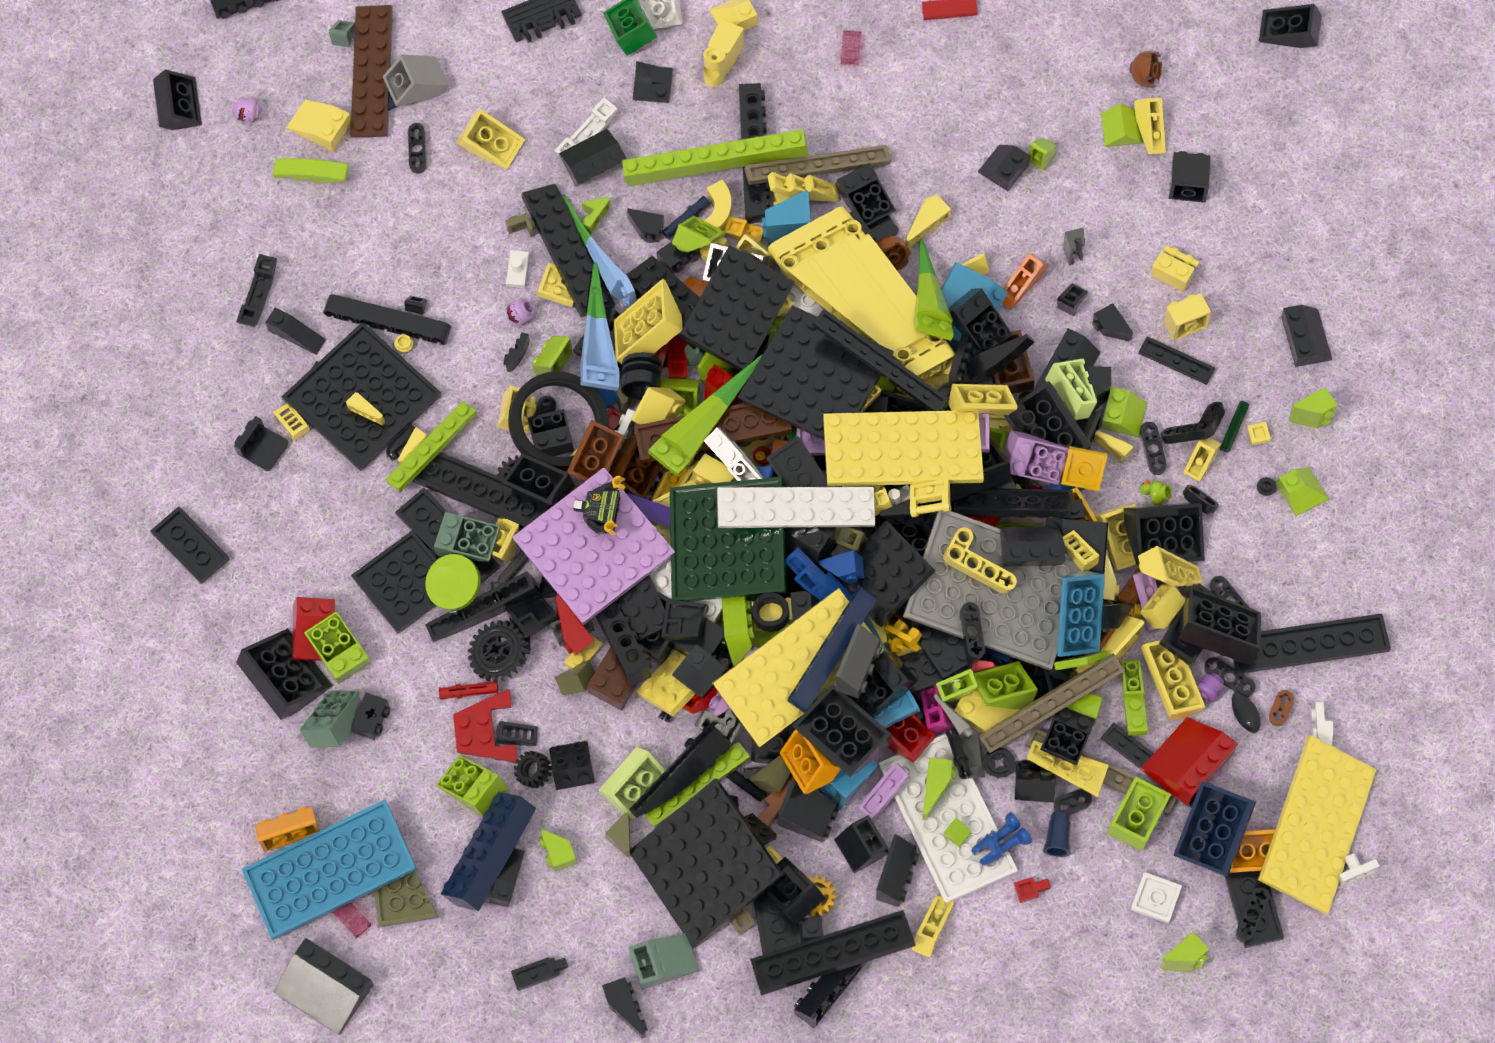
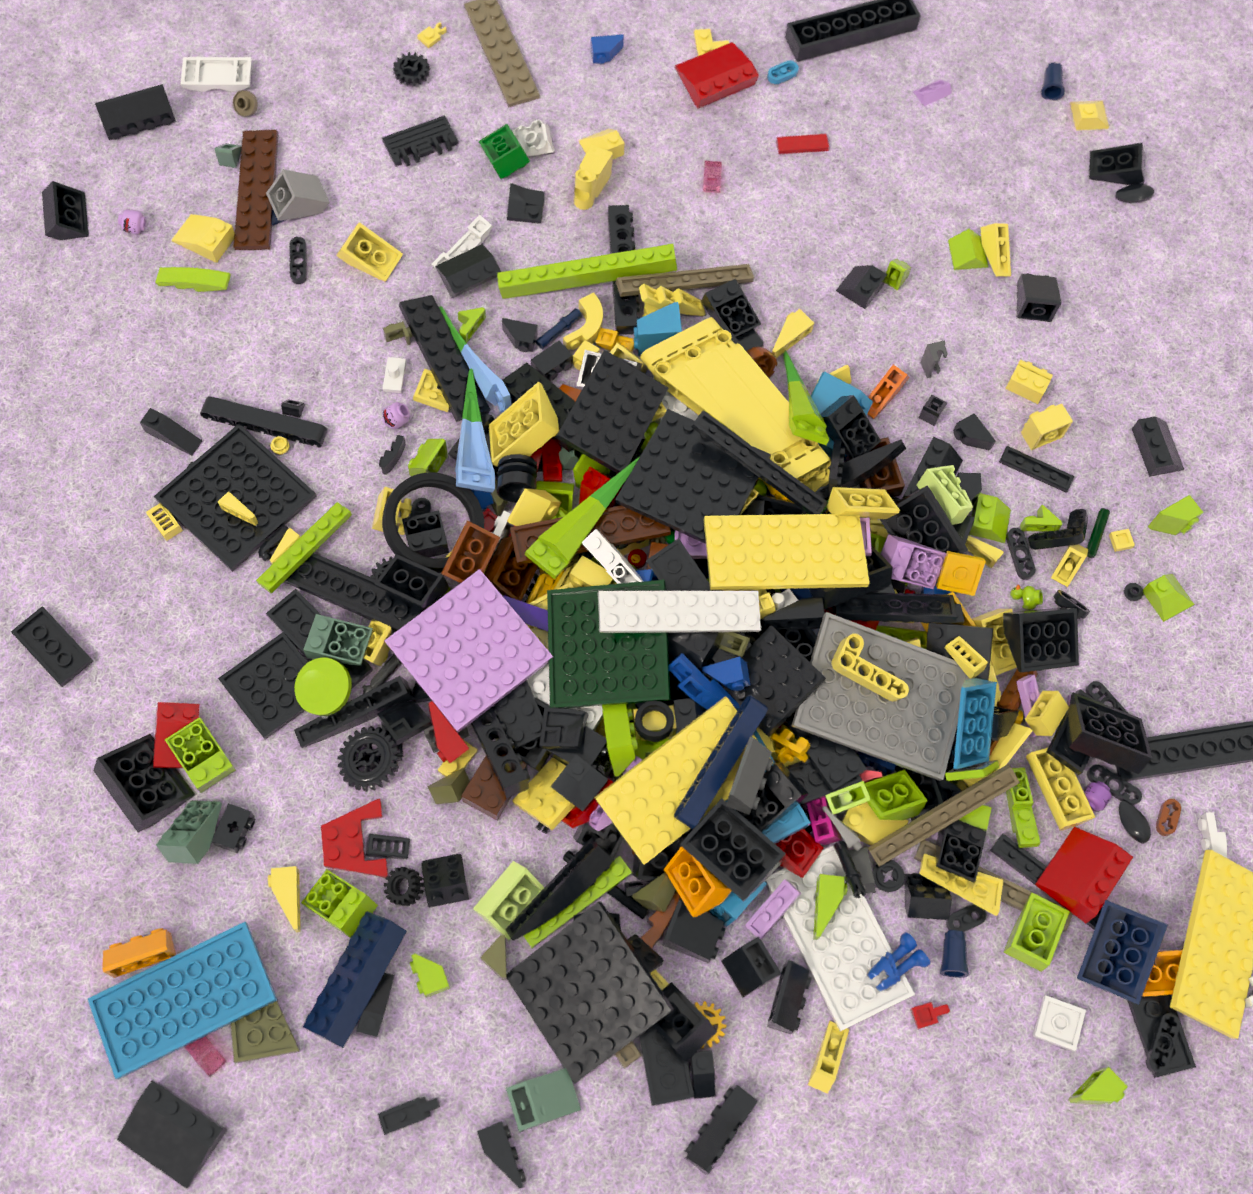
camera: 10 degrees left, 0 degrees up
black bracket [234,416,289,471] -> none
black slope [236,254,277,327] -> none
red pin [439,681,499,700] -> none
black torso [574,476,625,536] -> none
lime slope [672,216,725,252] -> none
black plate [750,910,916,996] -> none
light yellow plate [910,479,951,517] -> none
lime slope [944,817,972,848] -> none
black beam [960,602,985,660] -> none
black slope [1000,527,1066,567] -> none
dark orange cylinder [1129,51,1162,88] -> none
light yellow wedge [1138,546,1203,587] -> none
none -> light yellow slope [268,866,301,932]
none -> lime slope [1020,505,1062,532]
none -> black arm [1115,183,1154,203]

